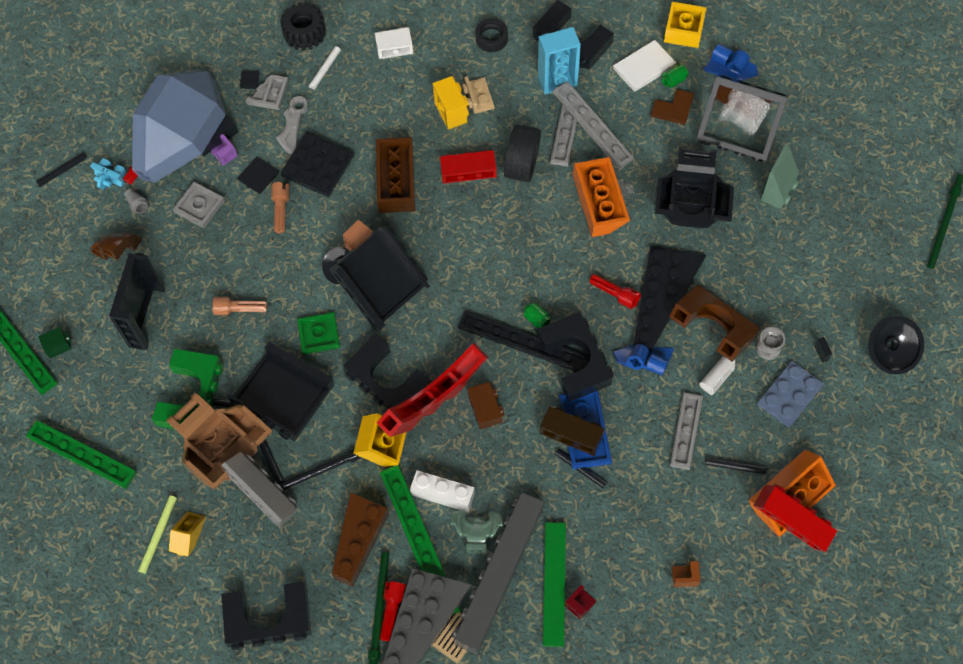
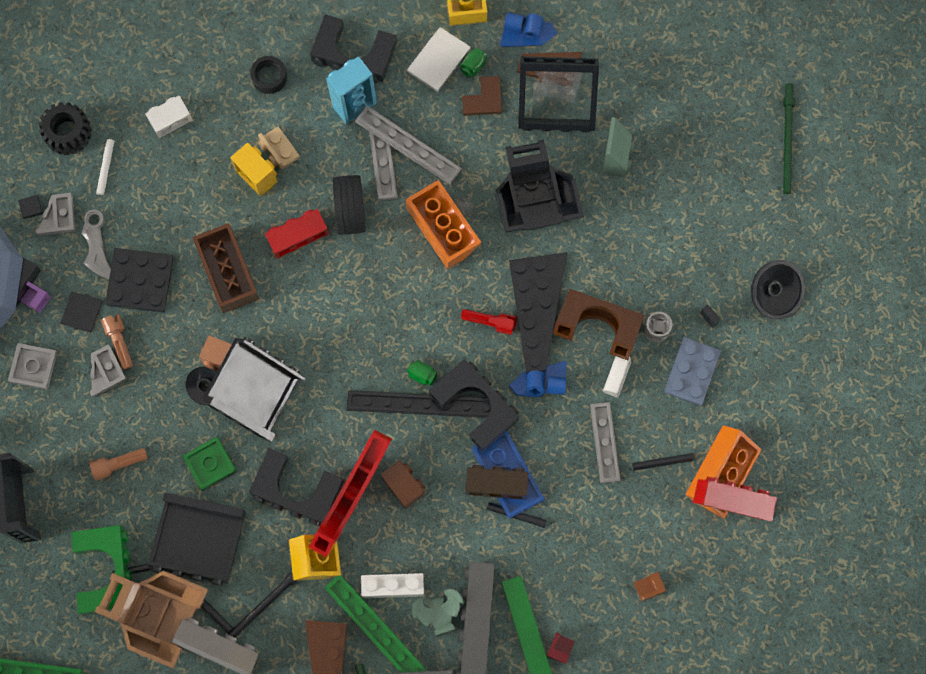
camera: 20 degrees left, 10 degrees up
none -> light grey wing [90,344,127,398]

